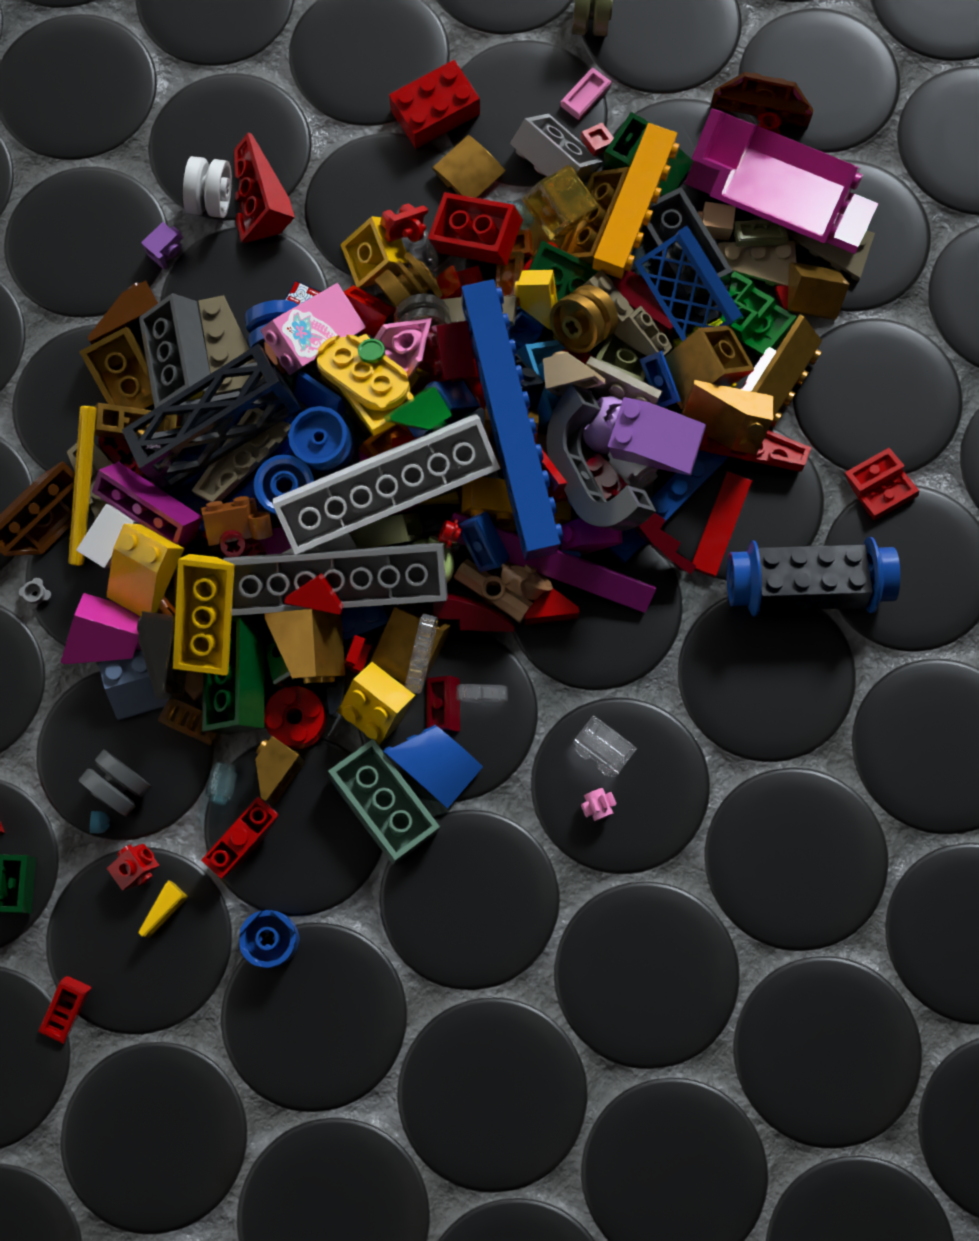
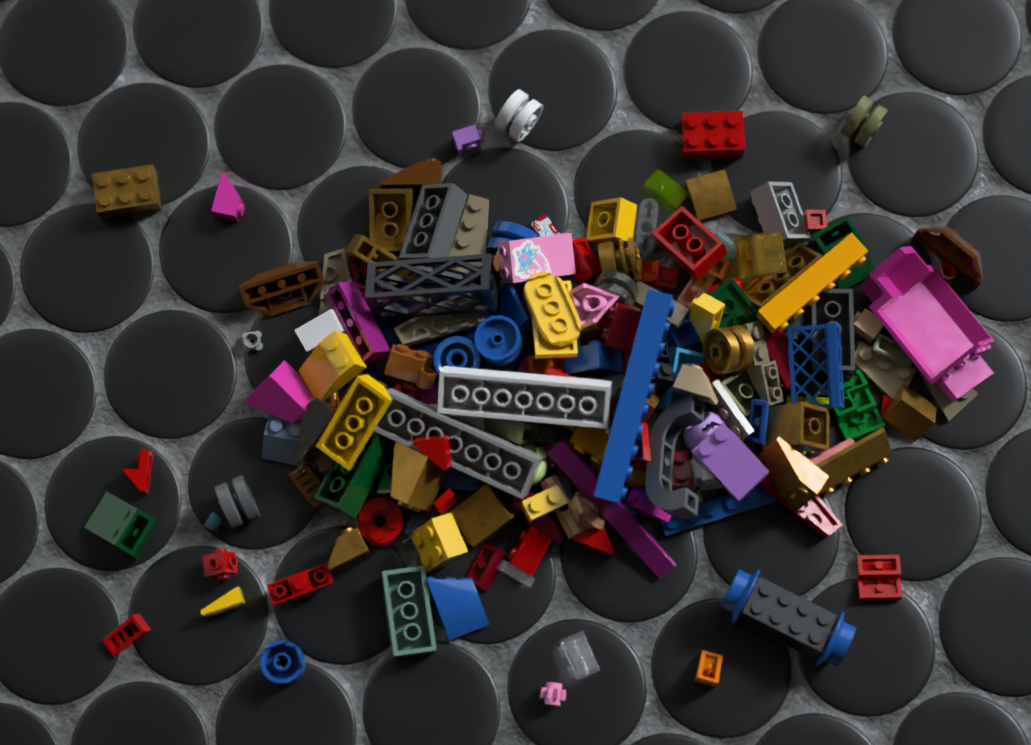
camera: 30 degrees right, 0 degrees up
yellow axle [68,406,96,566] -> none
clear light blue brick [205,763,238,805] -> none
dark red bush [219,530,245,557] -> none
red wedge [234,133,295,243] -> none
green piece [358,339,385,364] -> none
red hips [380,203,429,243] -> none
green slope [384,387,452,431] -> none
clear beam [405,614,438,694] -> none
red plate [438,519,461,549] -> none
blue slope [458,512,509,572] -> none
bright pink tile [560,67,612,121] -> none
dark red slope [611,489,696,575] -> none
red tile [692,471,752,578] -> none
none -> red brick [508,527,553,577]
none -> yellow plate [520,485,568,522]
none -> clear neon green plate [645,169,689,210]
none -> orange slope [694,650,723,688]

